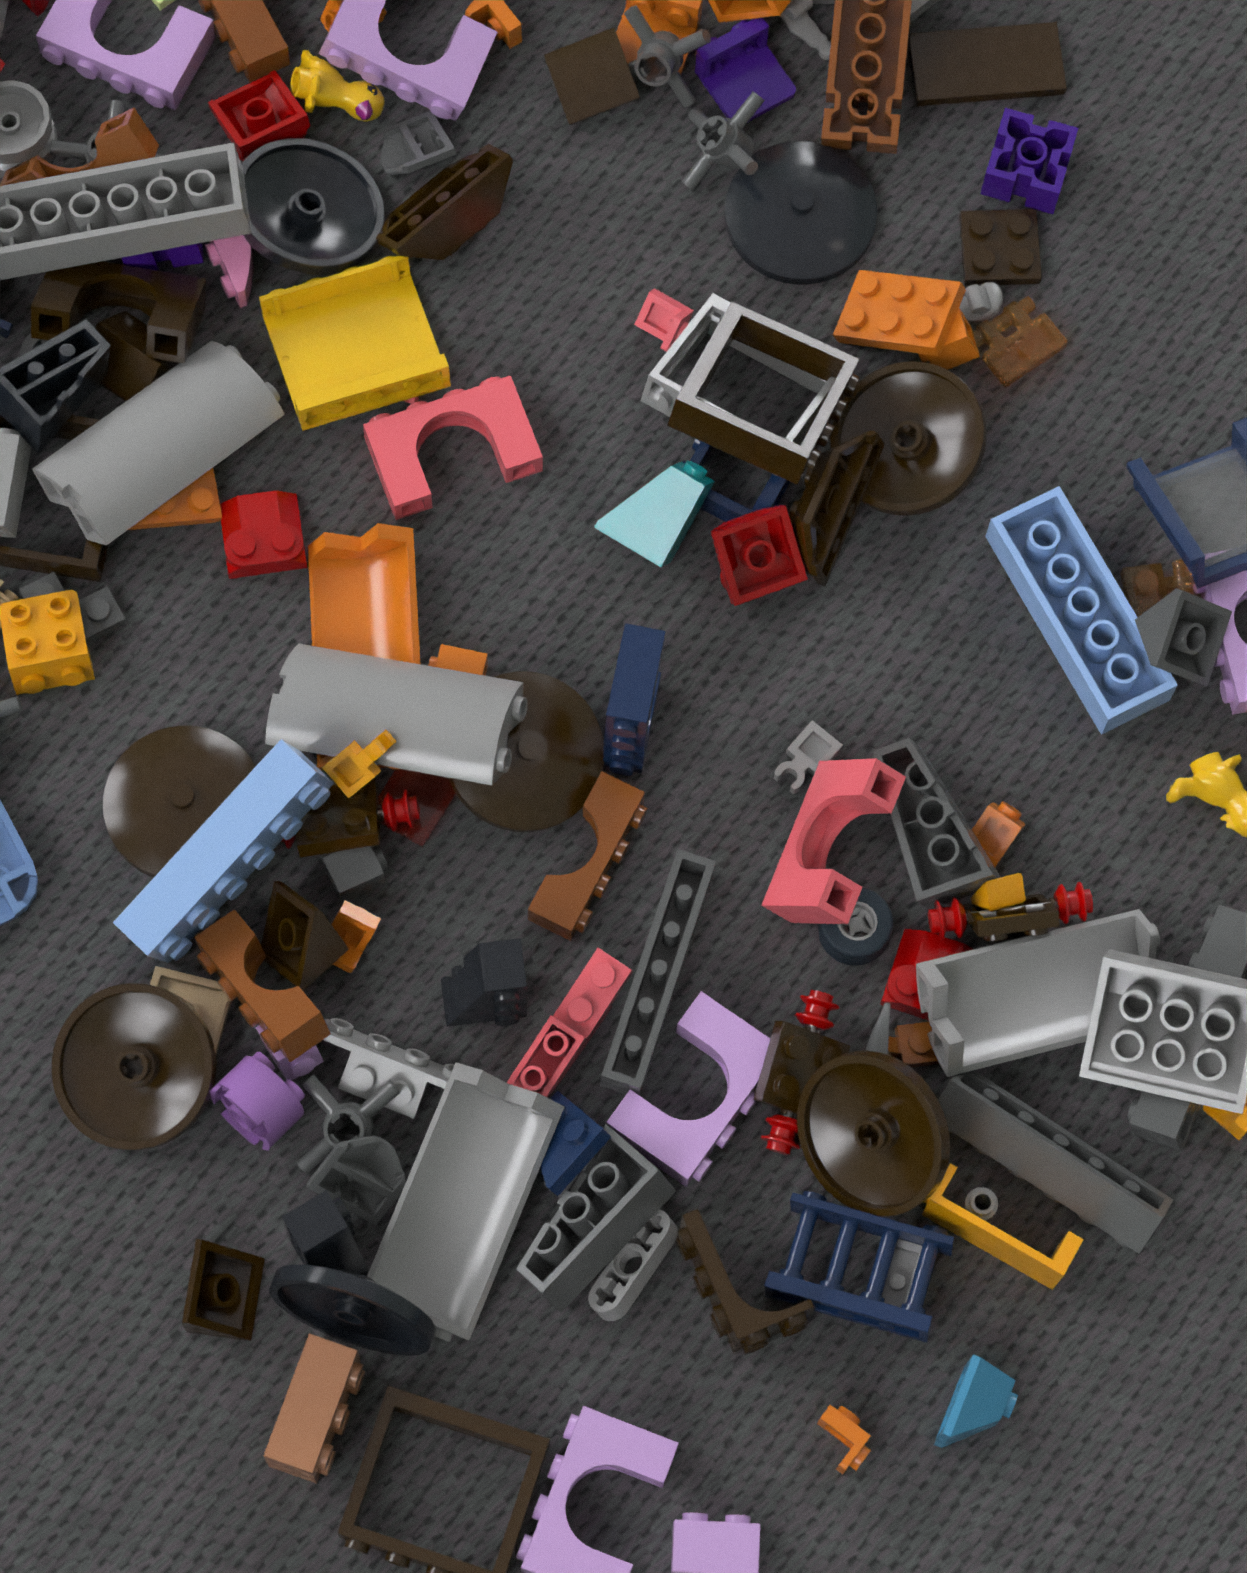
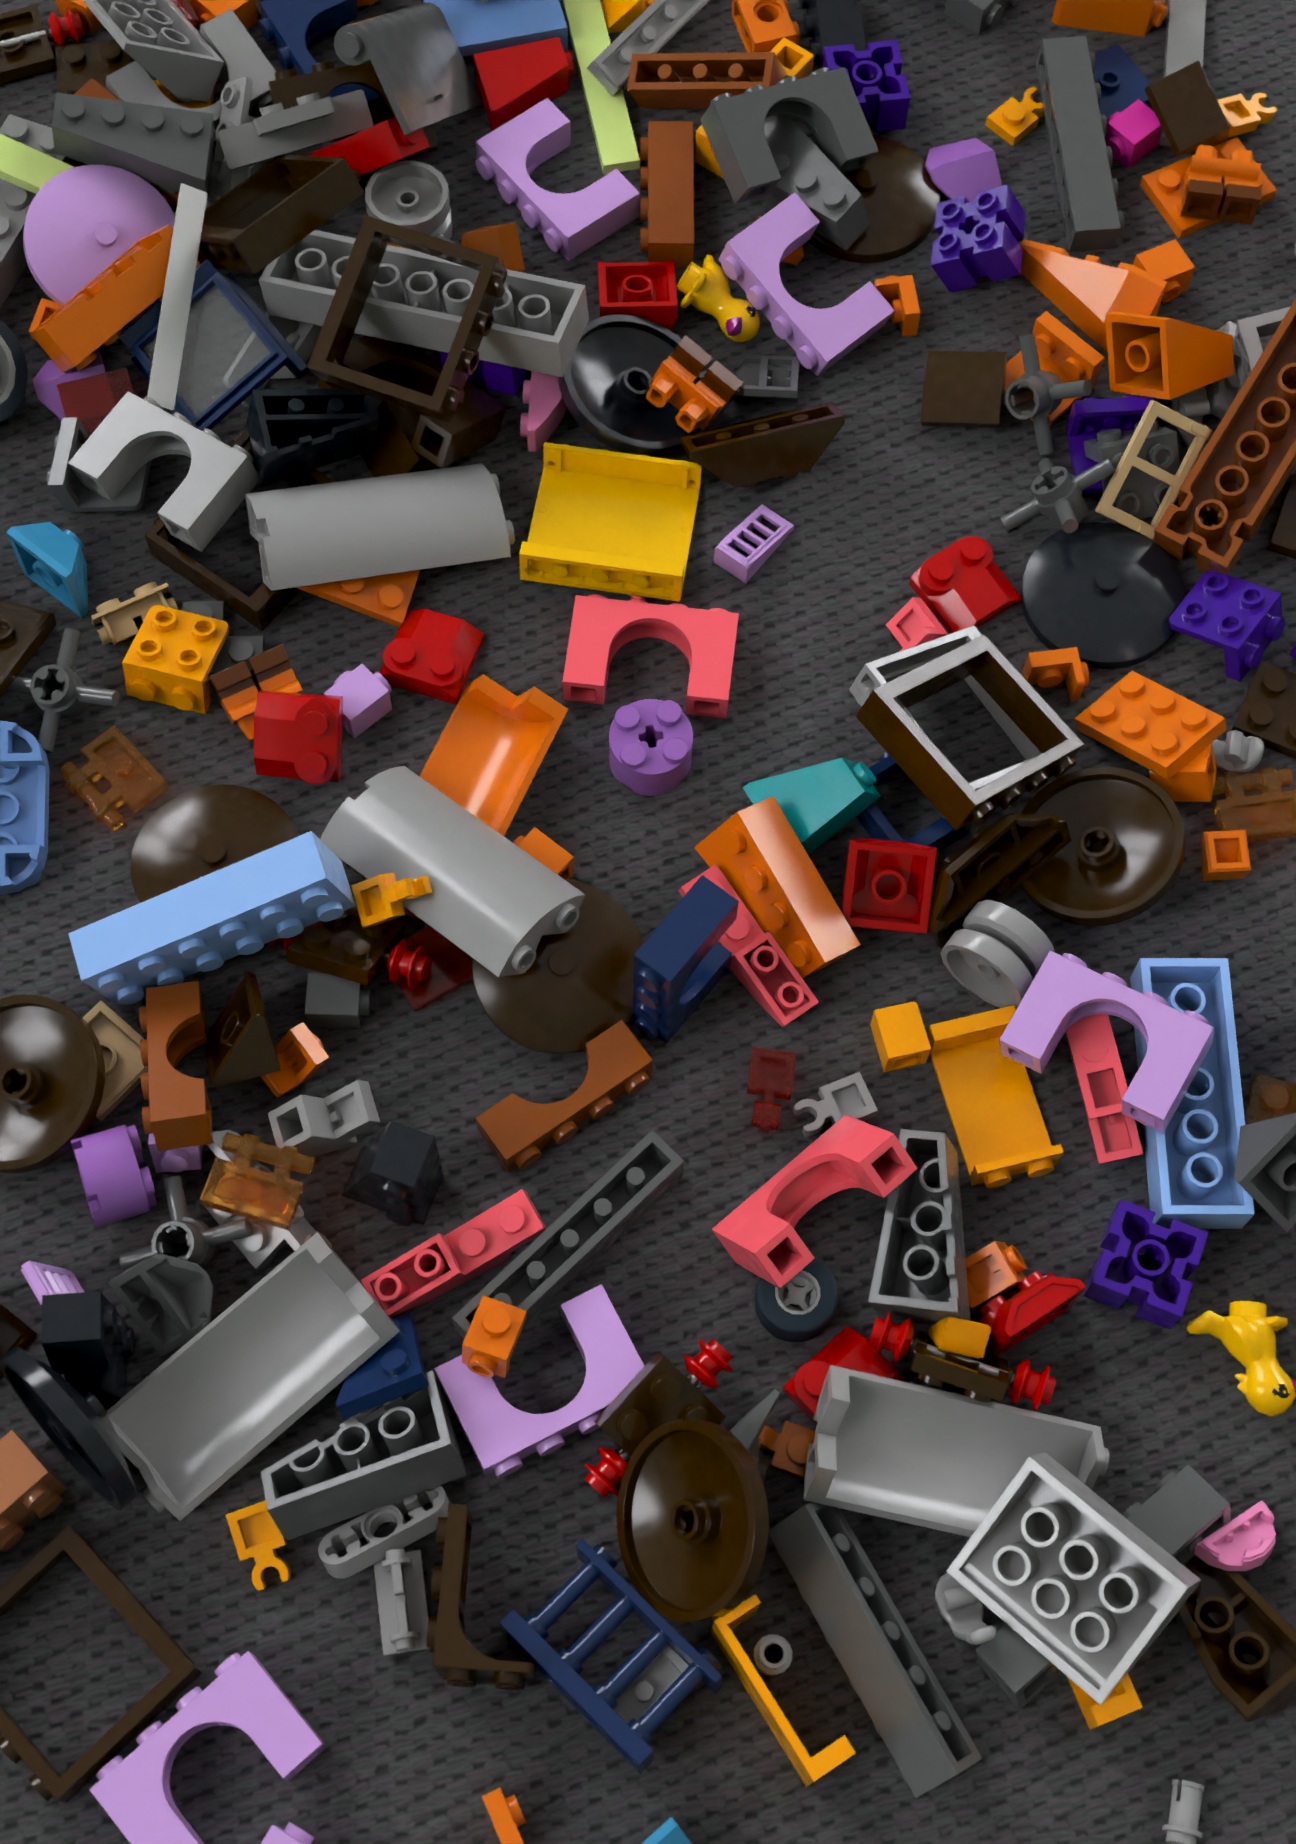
camera: 30 degrees right, 5 degrees down
none -> lavender slope [20,1261,84,1305]
none -> clear orange plate [60,725,169,831]
none -> clear orange plate [200,1133,315,1230]
none -> hips [209,644,303,742]
none -> light orange plate [225,1500,291,1591]
none -> red slope [254,691,343,784]
none -> light grey brick [268,1080,380,1157]
none -> dark brown window [307,215,508,423]
none -> lavender brick [324,664,392,739]
none -> light grey hinge [374,1549,430,1656]
none -> orange bracket [462,1295,527,1378]
none -> medium lavender brick [609,699,693,796]
none -> orange hips [646,335,743,433]
none -> coral slope [678,864,819,1028]
none -> orange wedge [694,796,861,979]
none -> lavender slope [714,504,794,584]
none -> clear red plate [746,1047,796,1134]
none -> light orange panel [870,1002,931,1072]
none -> red slope [909,536,1022,634]
none -> light orange panel [927,1005,1064,1188]
none -> light grey piece [935,1573,997,1645]
none -> light grey wheel [940,900,1055,1009]
none -> red slope [978,1270,1086,1357]
none -> lavender arch [999,951,1214,1134]
none -> orange bracket [1022,647,1089,702]
none -> coral slope [1065,1014,1143,1164]
none -> dark grey bracket [1083,420,1180,525]
none -> dark purple brick [1083,1199,1209,1330]
none -> tan window [1095,400,1213,540]
none -> dark purple bracket [1169,570,1285,682]
none -> orange slope [1201,830,1251,881]

